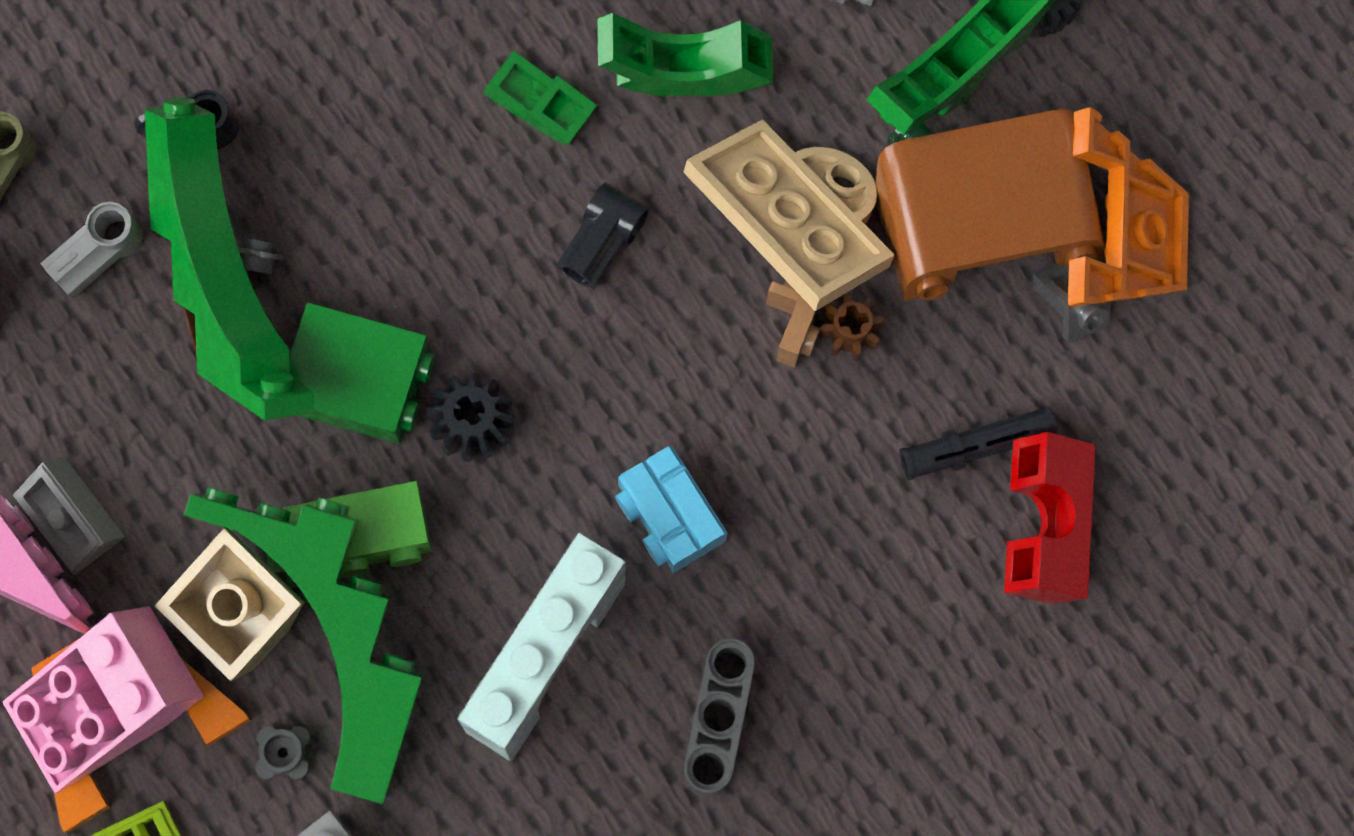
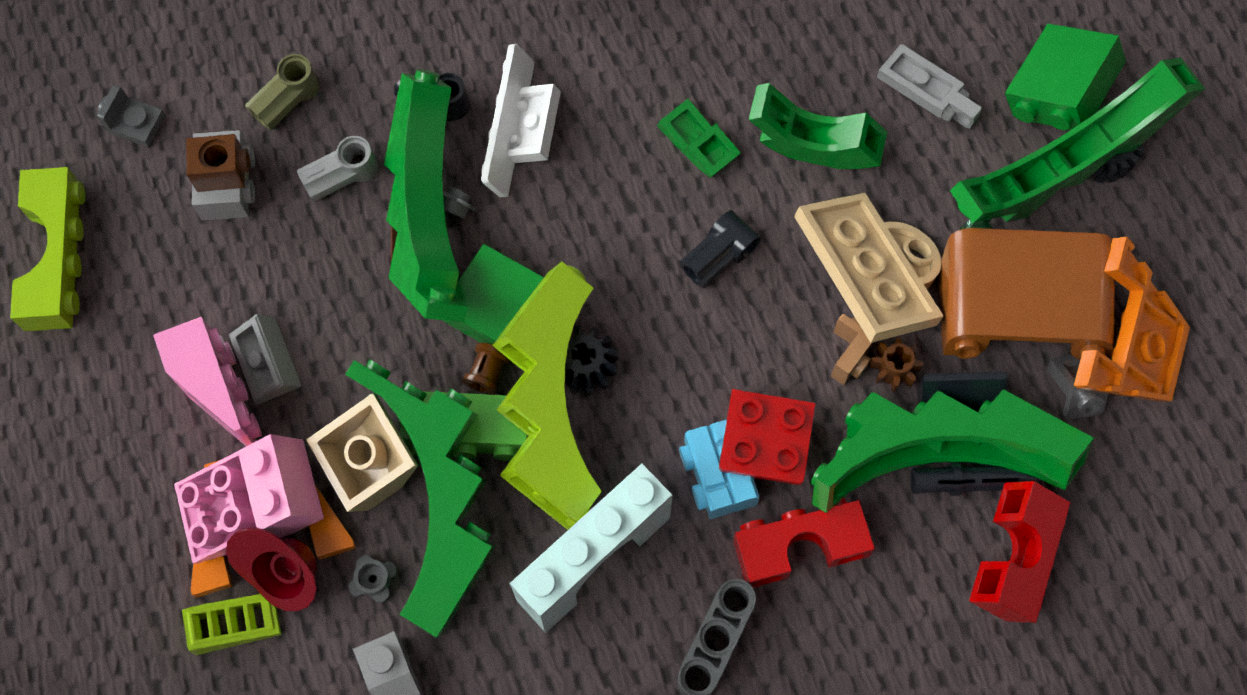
camera: 20 degrees right, 5 degrees down
none -> dark red piece [226,528,317,611]
none -> reddish brown bush [462,342,510,395]
none -> white bracket [481,44,561,197]
none -> lime arch [492,262,602,530]
none -> red bracket [719,389,815,485]
none -> red arch [733,498,875,588]
none -> green arch [811,389,1094,513]
none -> black slope [917,372,1008,412]

